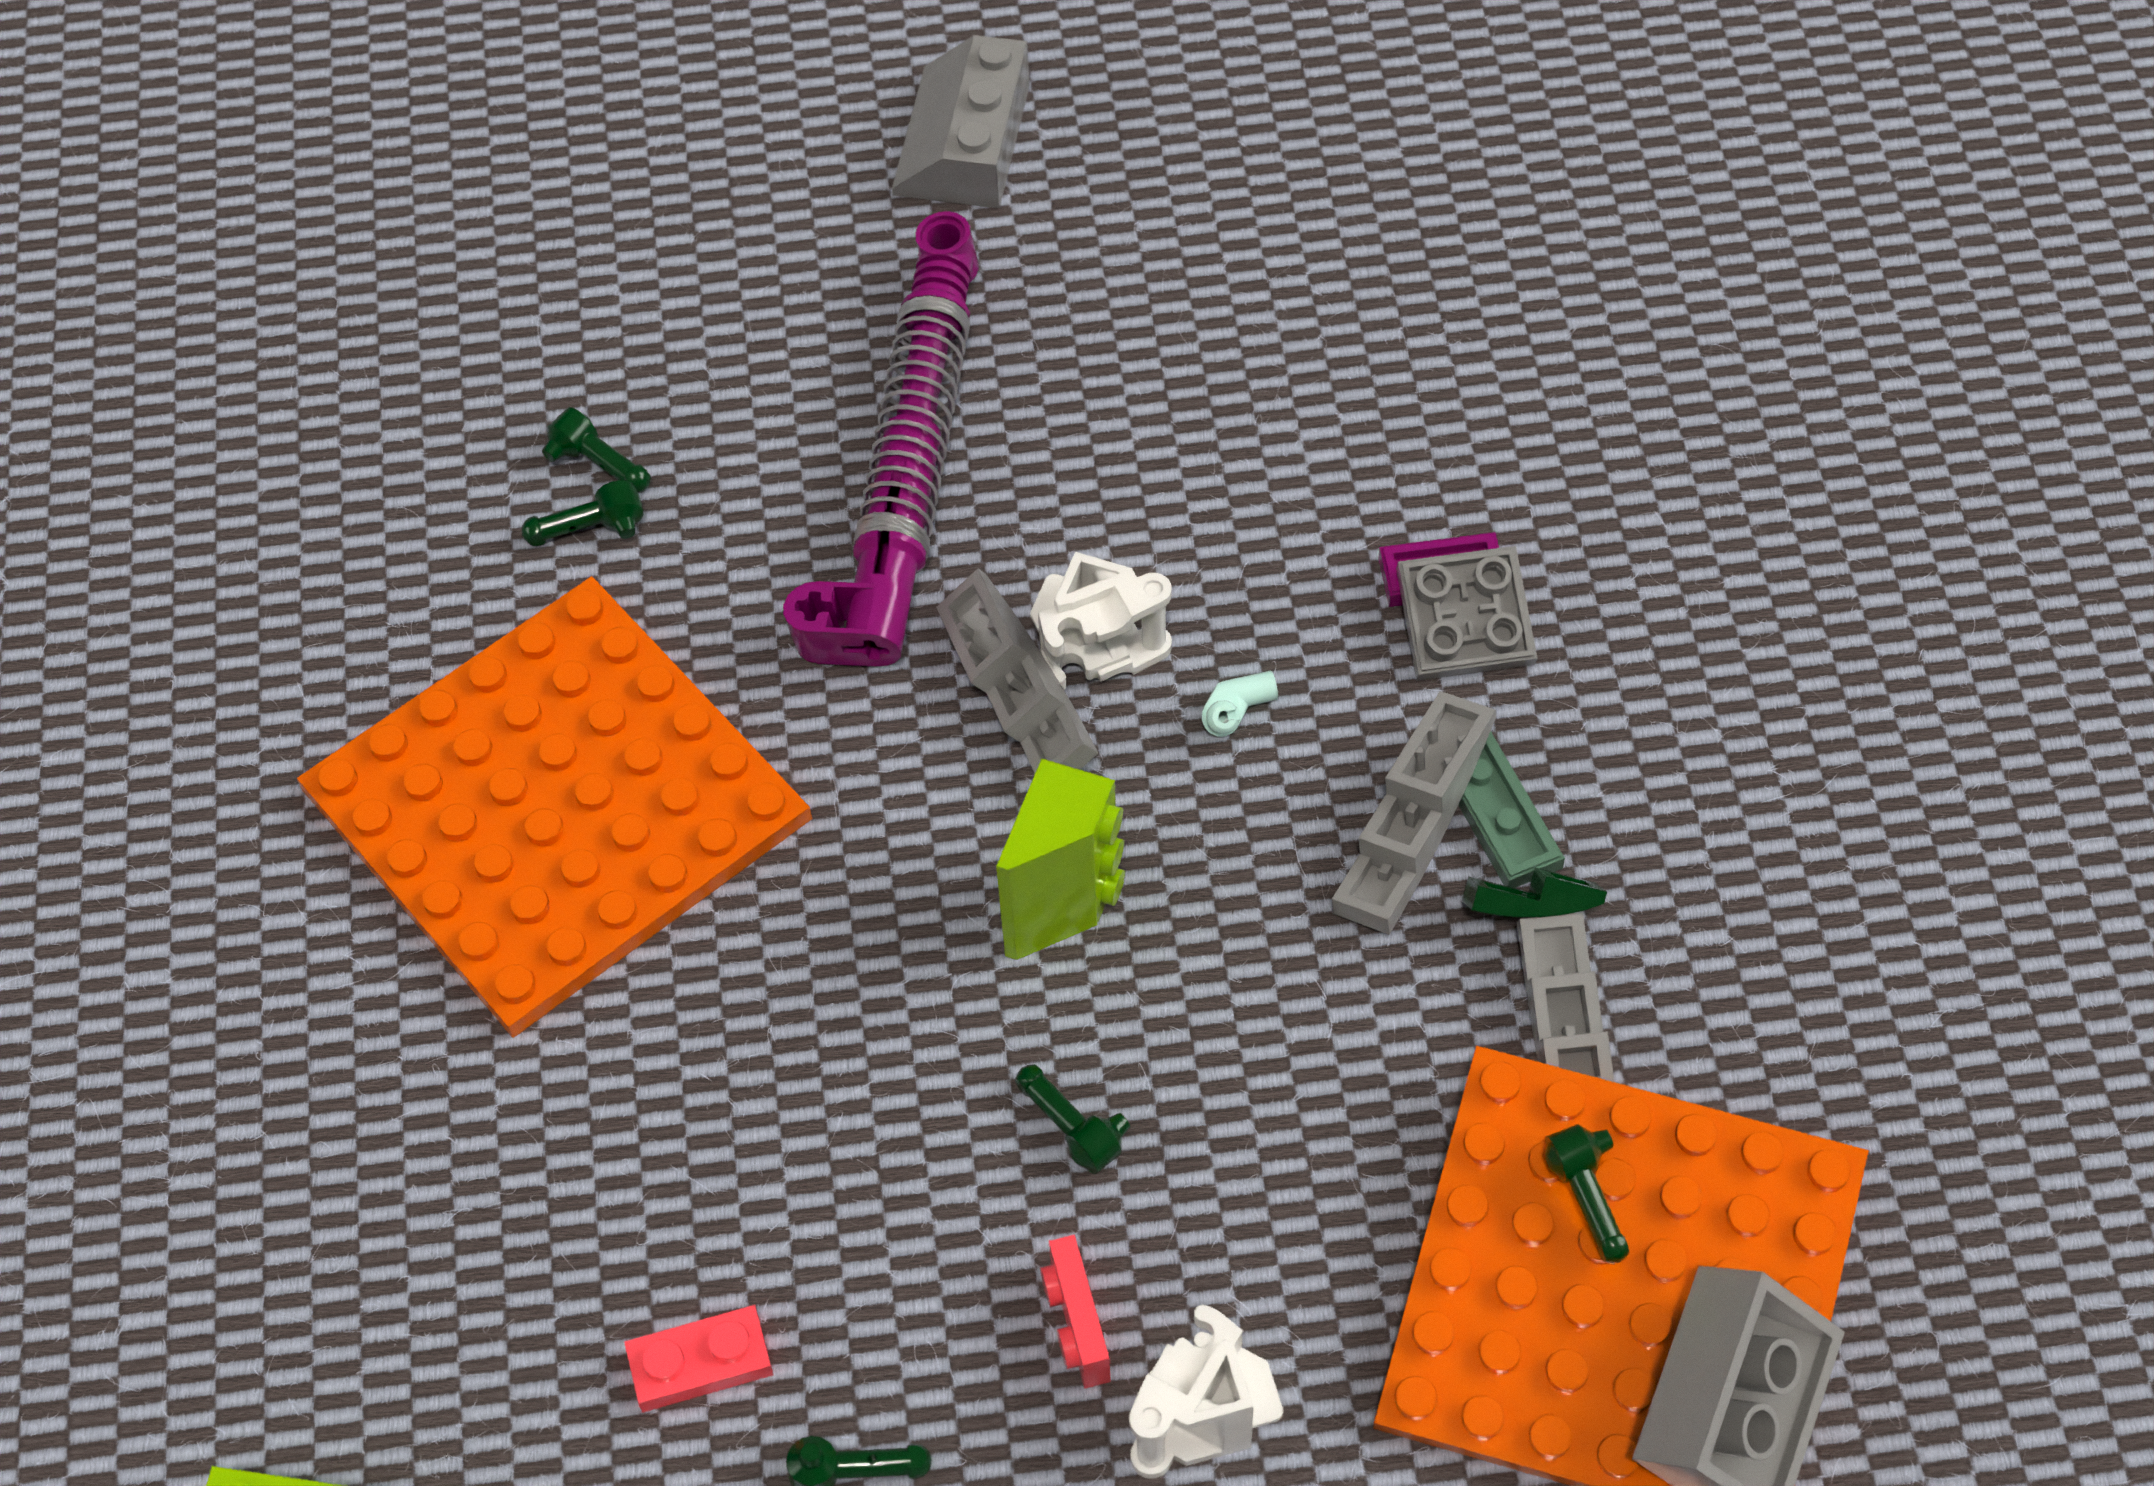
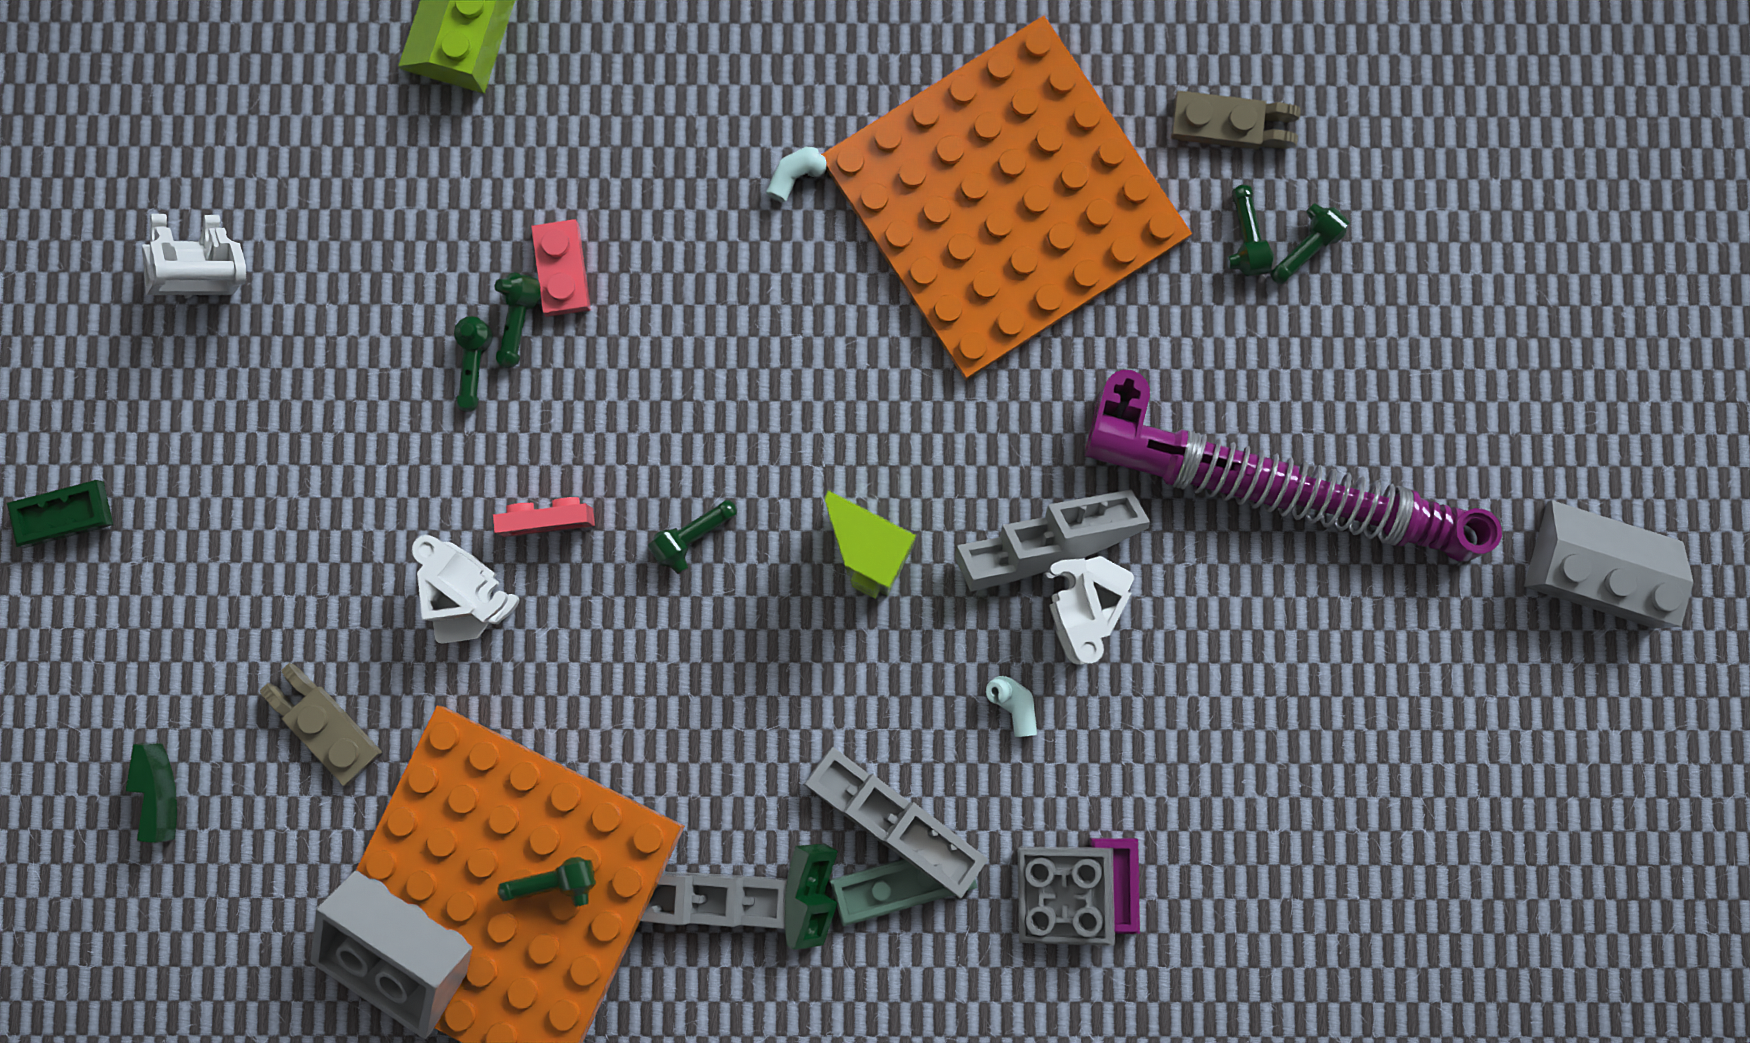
camera: 95 degrees right, 25 degrees up
none -> dark green piece [494,272,541,368]
none -> light aqua arm [766,146,827,202]
none -> dark tan hinge [1170,90,1301,150]

